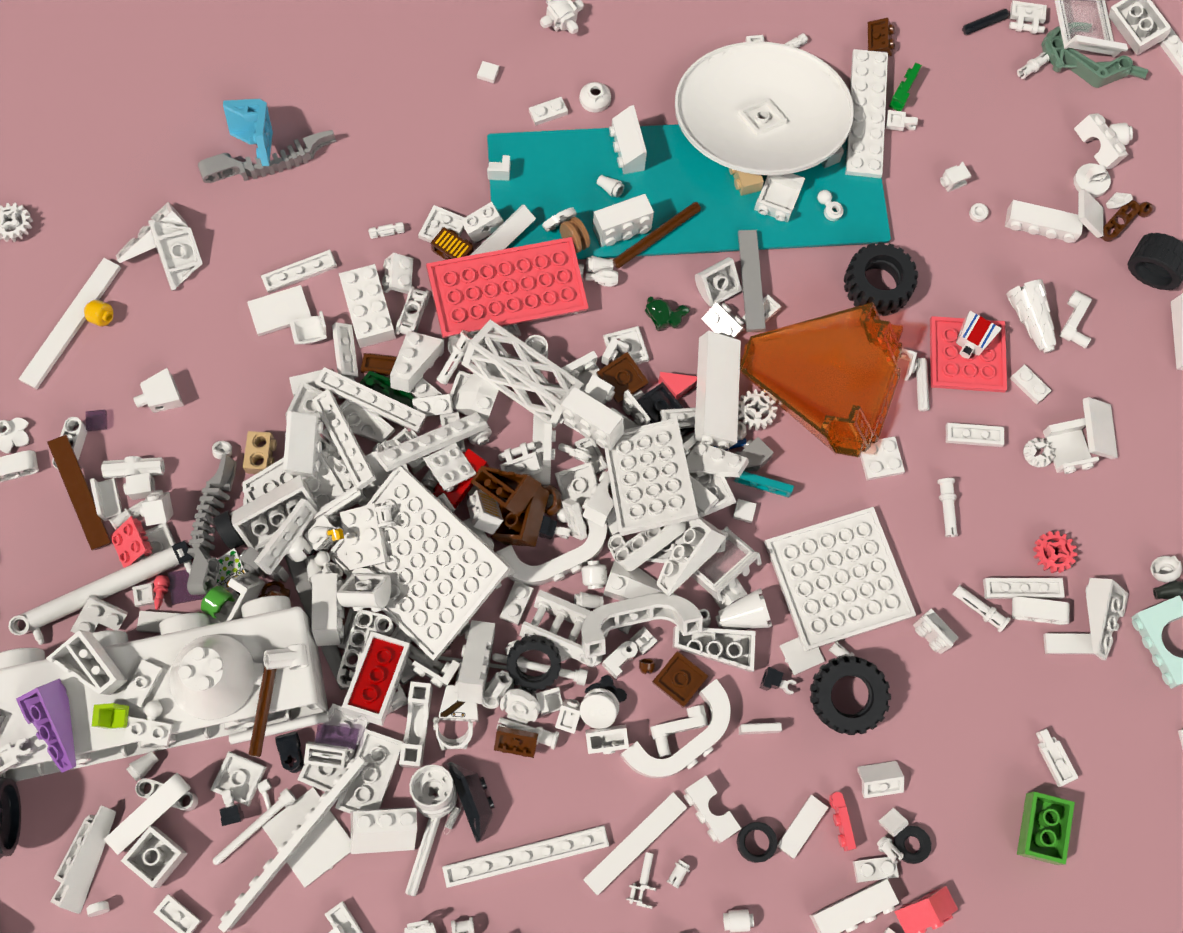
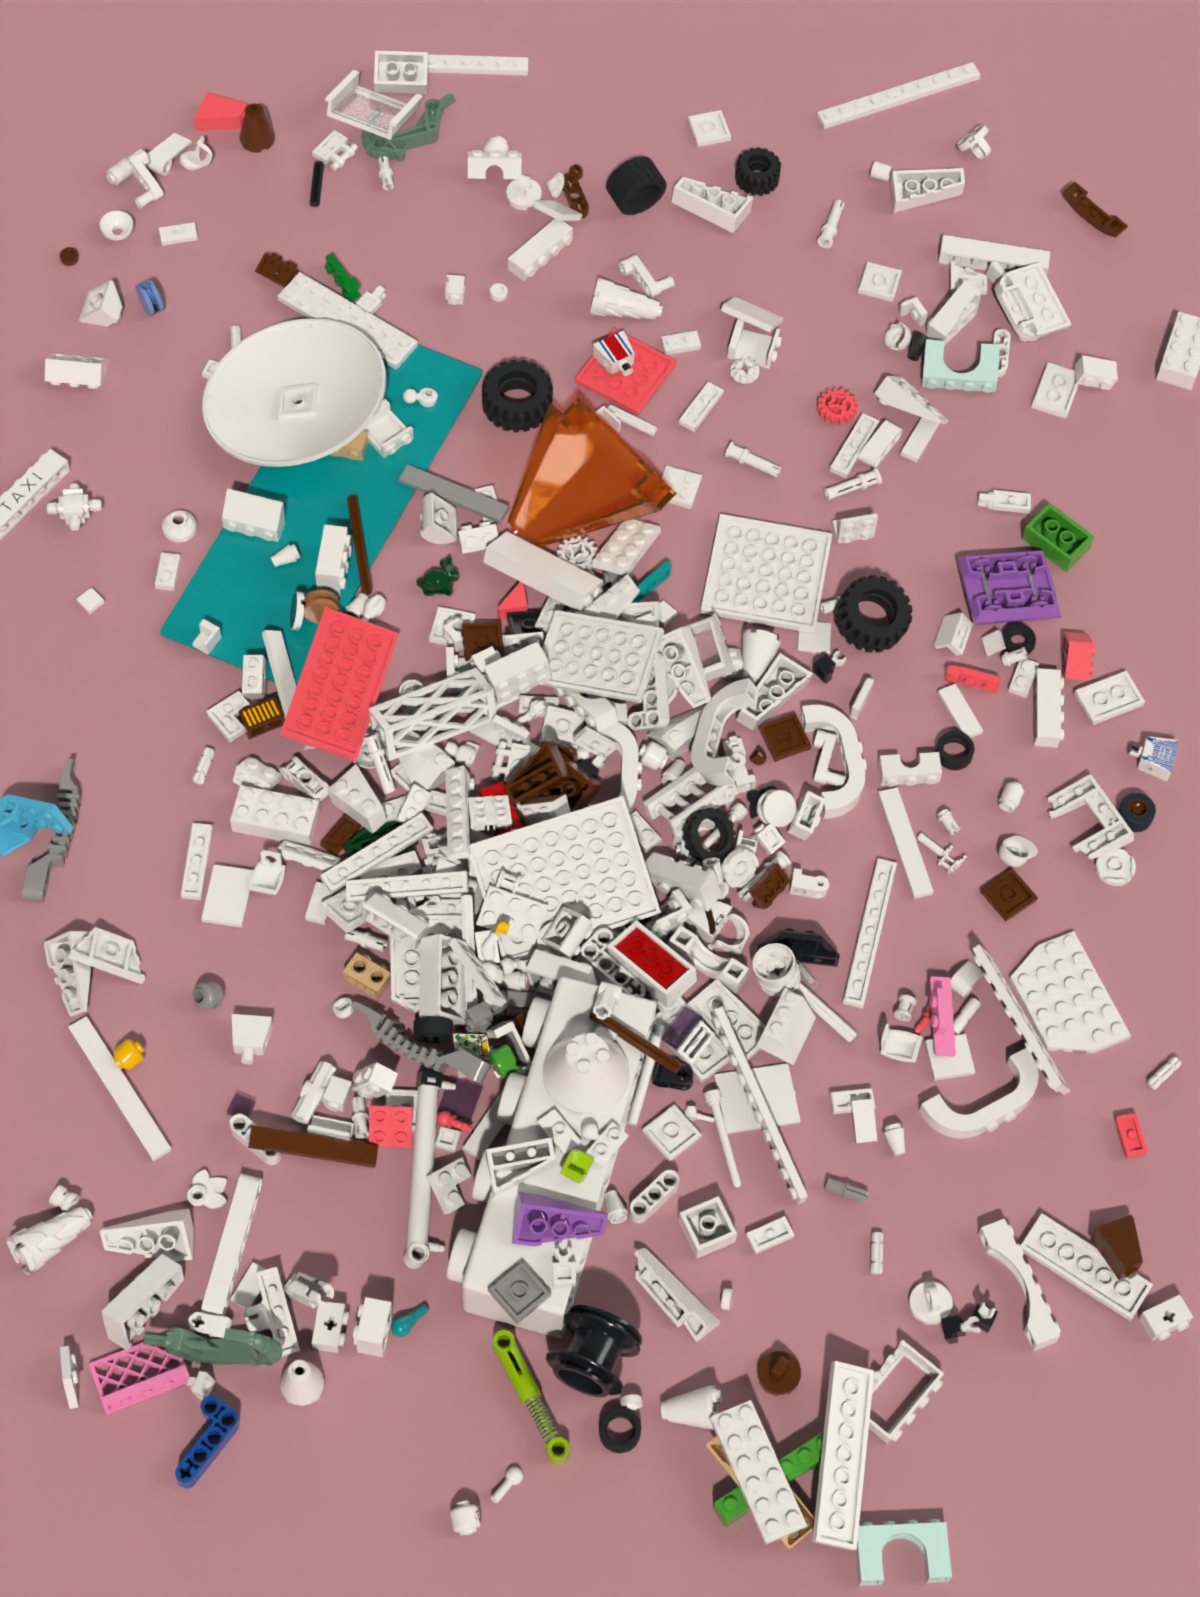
camera: 60 degrees left, 10 degrees down
white beam [104,773,191,855] -> none
black piece [219,788,245,826] -> none
none -> light grey head [192,982,223,1010]
none -> white piece [444,741,480,768]
none -> white plate [592,517,661,576]
none -> white leg [789,868,829,899]
none -> medium lavender piece [957,550,1061,625]

